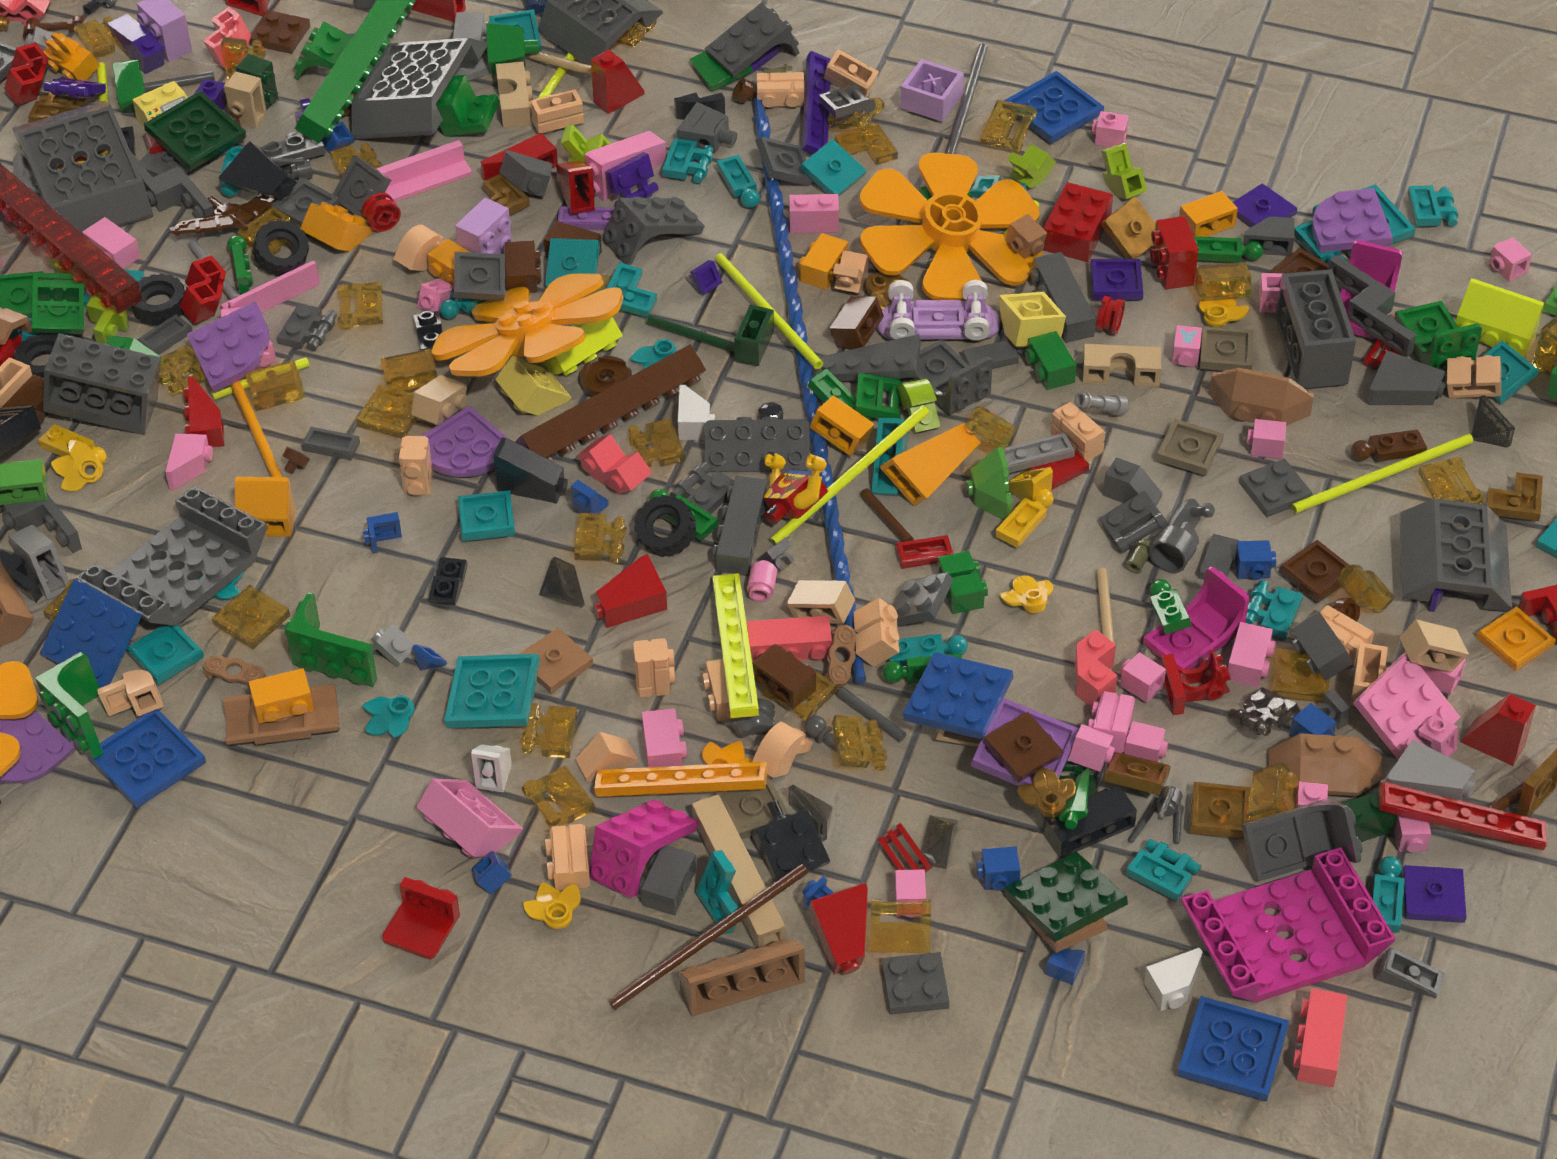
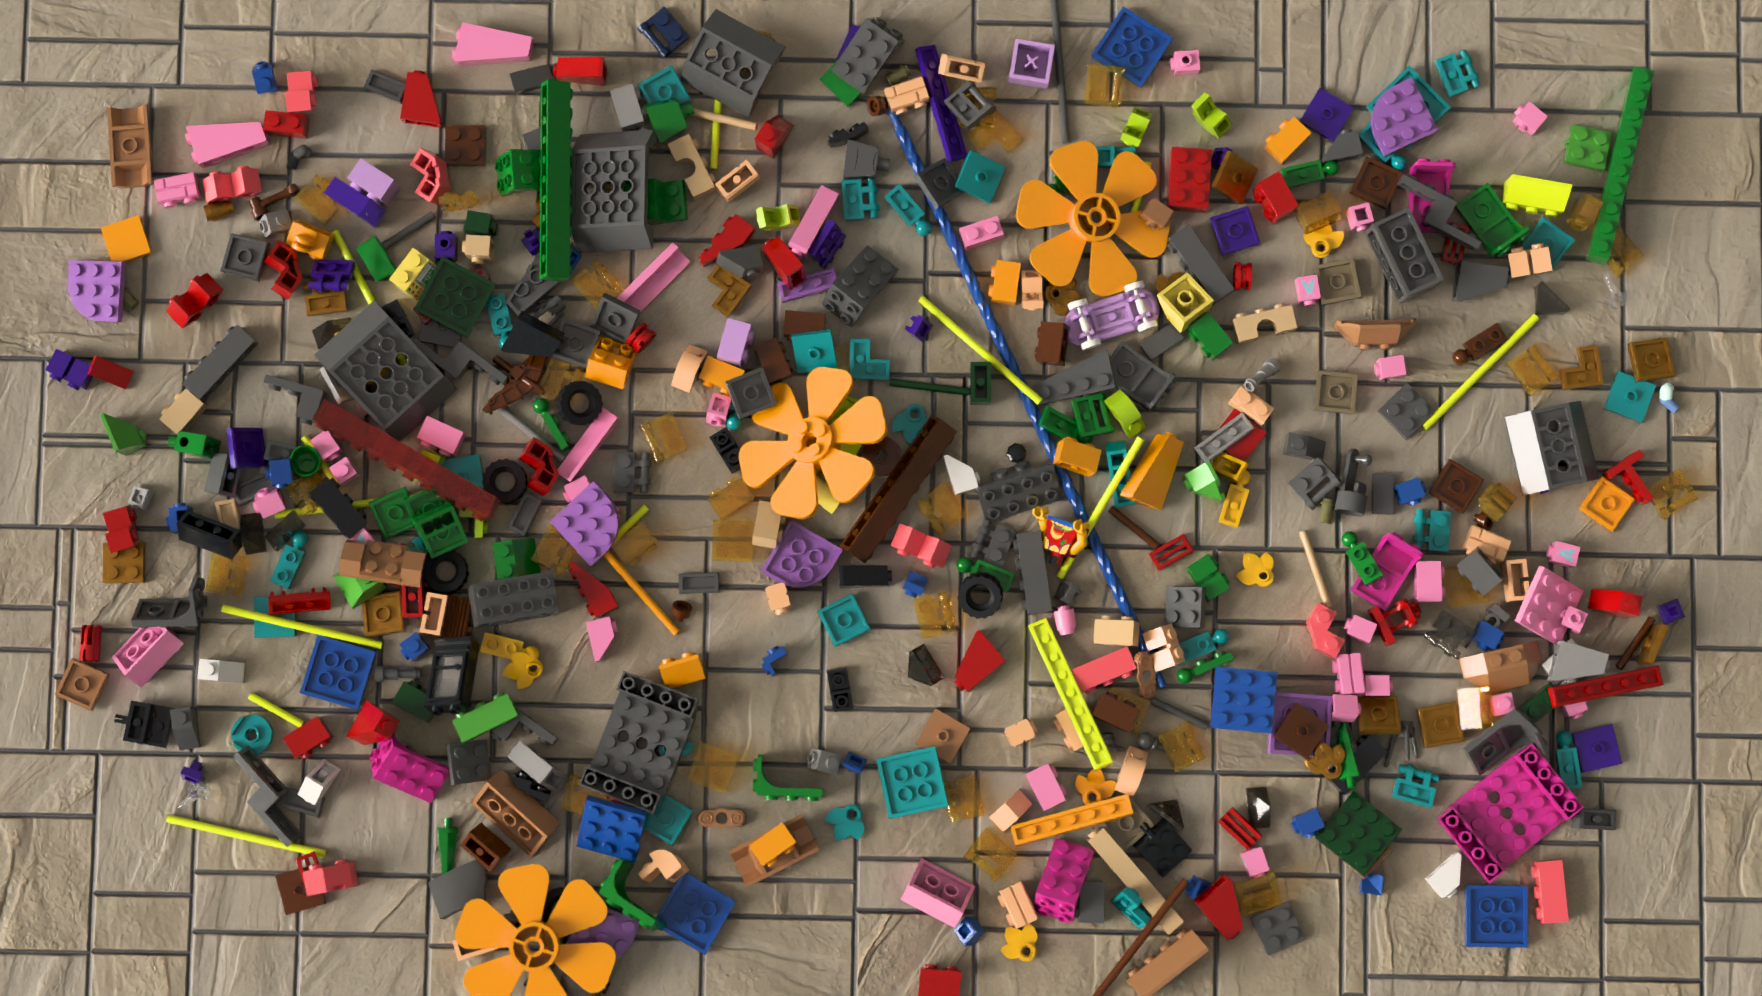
camera: 20 degrees left, 35 degrees up
white slope [471,744,512,792] -> none
clear yellow plate [964,406,1017,450] -> none
tan brick [1399,619,1469,672] -> none

